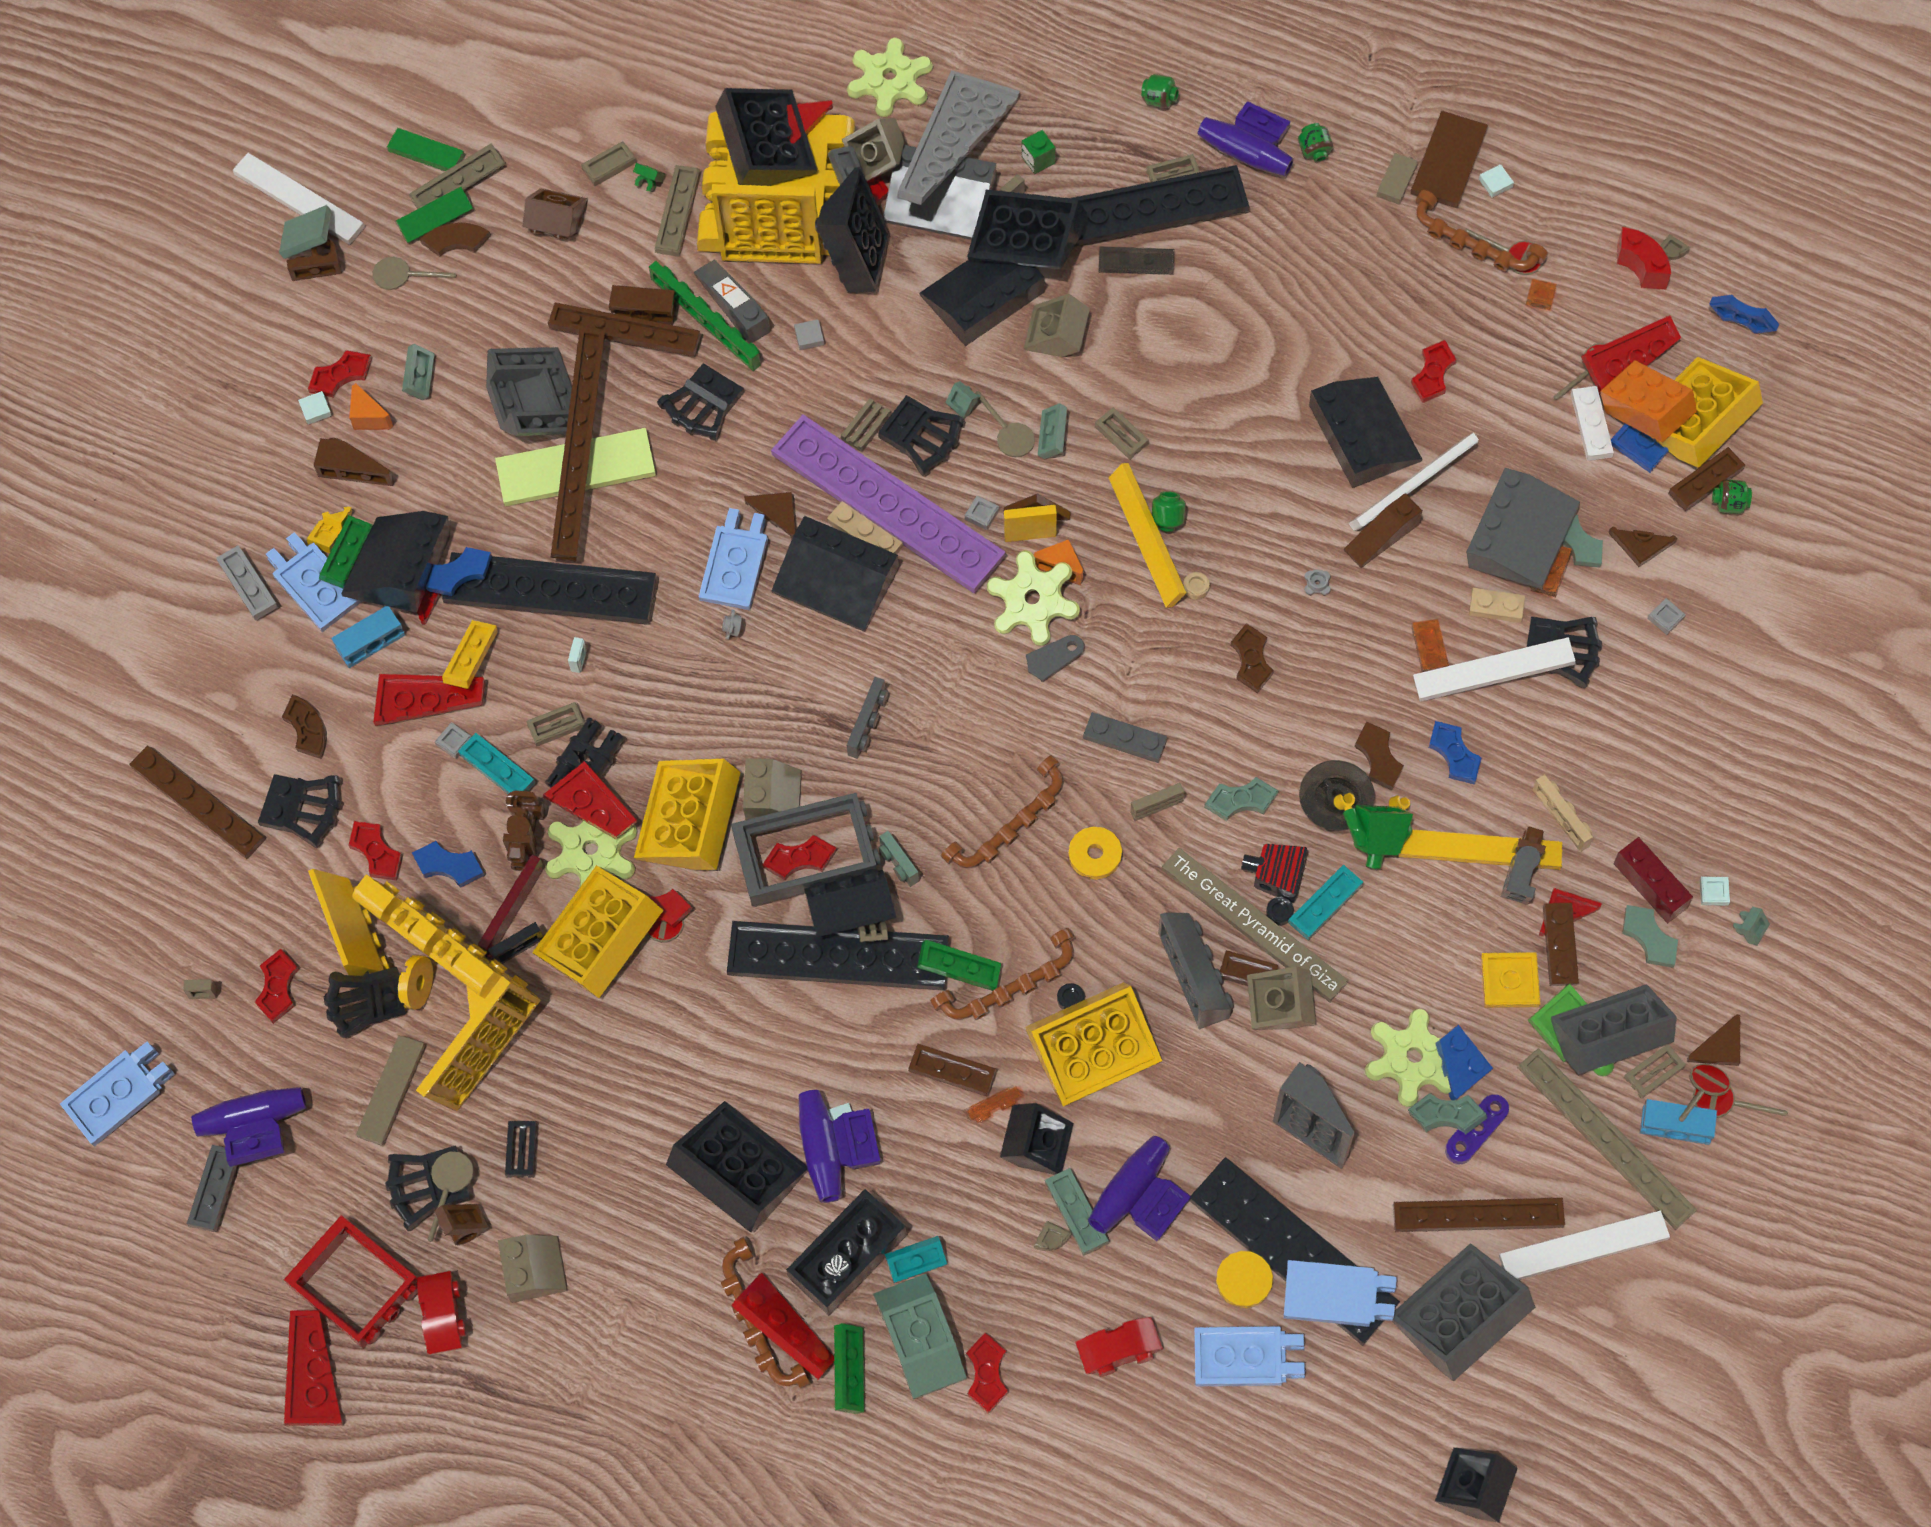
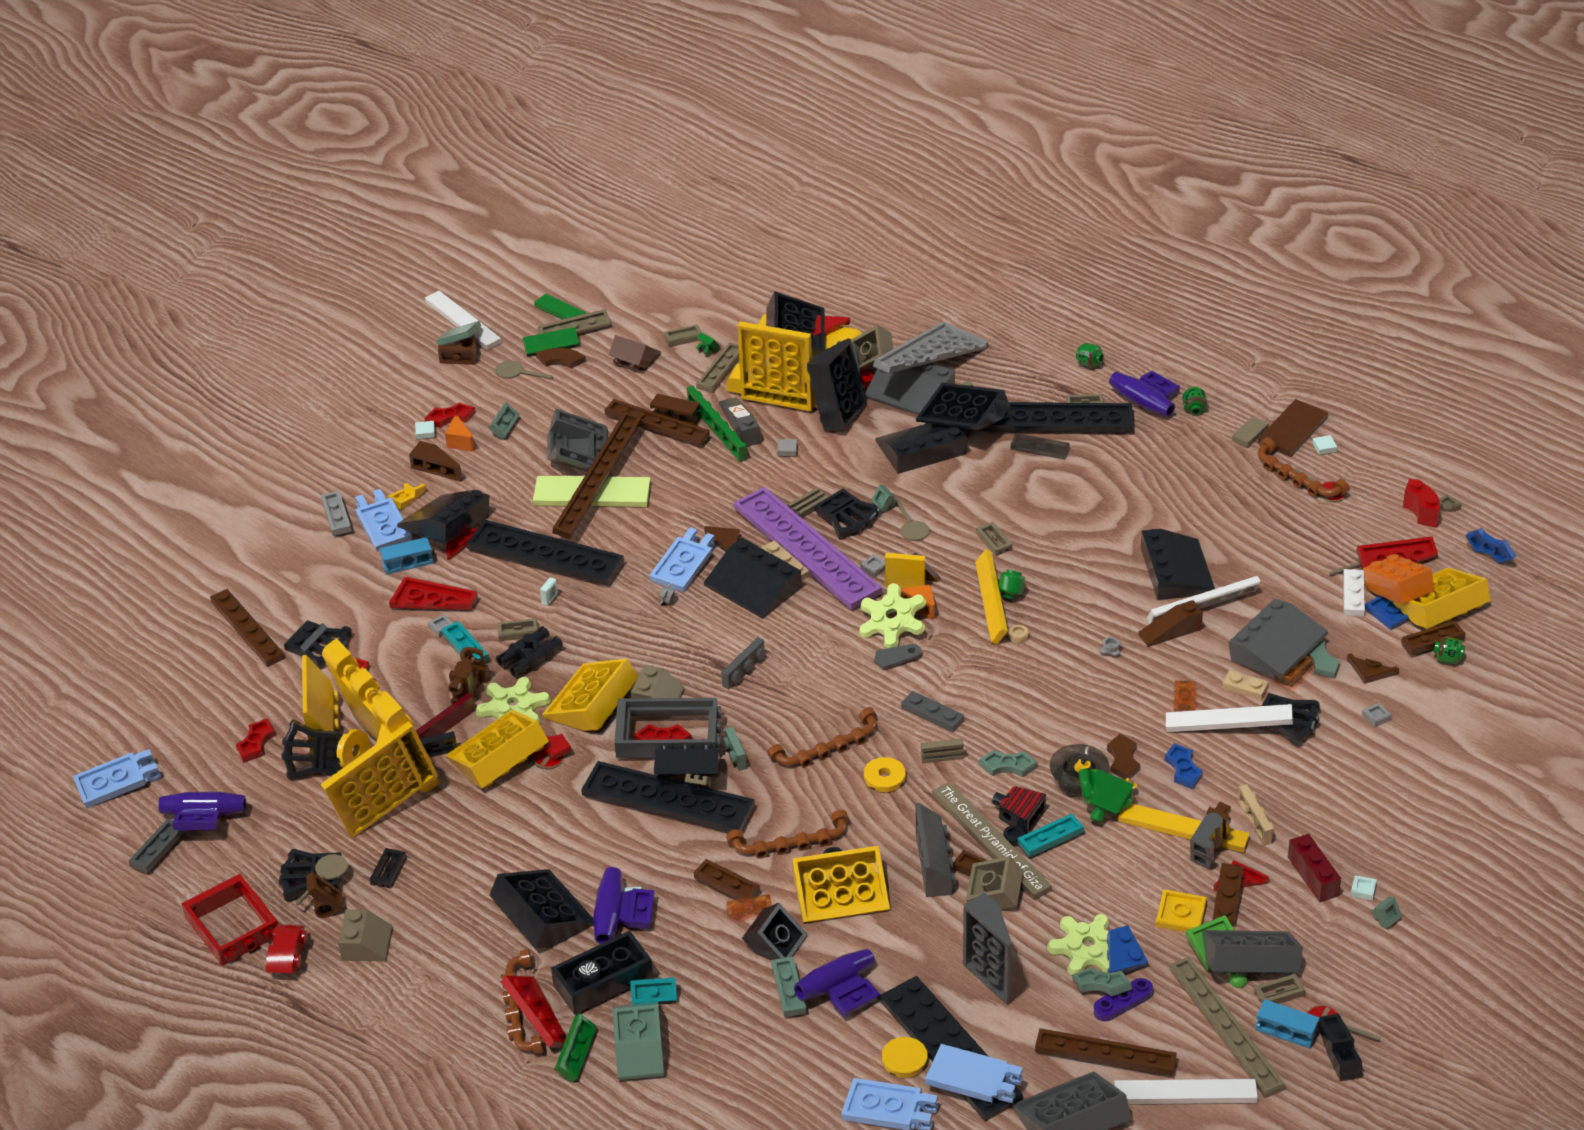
camera: 15 degrees right, 25 degrees down
dark tan tile [183,979,217,999] -> none
reddish brown tile [282,694,326,759] -> none
red wing [284,1310,343,1426] -> none
green tile [319,515,373,588] -> none
dark tan tile [356,1035,425,1146] -> none
blue tile [412,841,484,888] -> none
blue tile [426,547,492,596] -> none
yellow plate [442,620,498,689] -> none
red wing [543,761,637,839] -> none
black plate [657,363,744,441] -> none
yellowish green plate [847,38,933,117] -> none
green plate [917,940,1001,991] -> none
red tile [966,1333,1008,1414] -> none
green brick [1022,129,1056,175] -> none
dark tan slope [1024,294,1090,357] -> none
dark tan tile [1034,1221,1072,1251] -> none
sand green plate [1038,403,1067,459] -> none
red brick [1075,1317,1163,1377] -> none
reddish brown tile [1230,623,1273,694] -> none
red tile [1411,340,1457,403] -> none
clear orange plate [1526,279,1557,310] -> none
sand green tile [1622,905,1678,968] -> none
piece [1679,1064,1731,1122] -> none
reddish brown tile [1687,1014,1740,1066] -> none
none -> black slope [1318,1013,1362,1080]

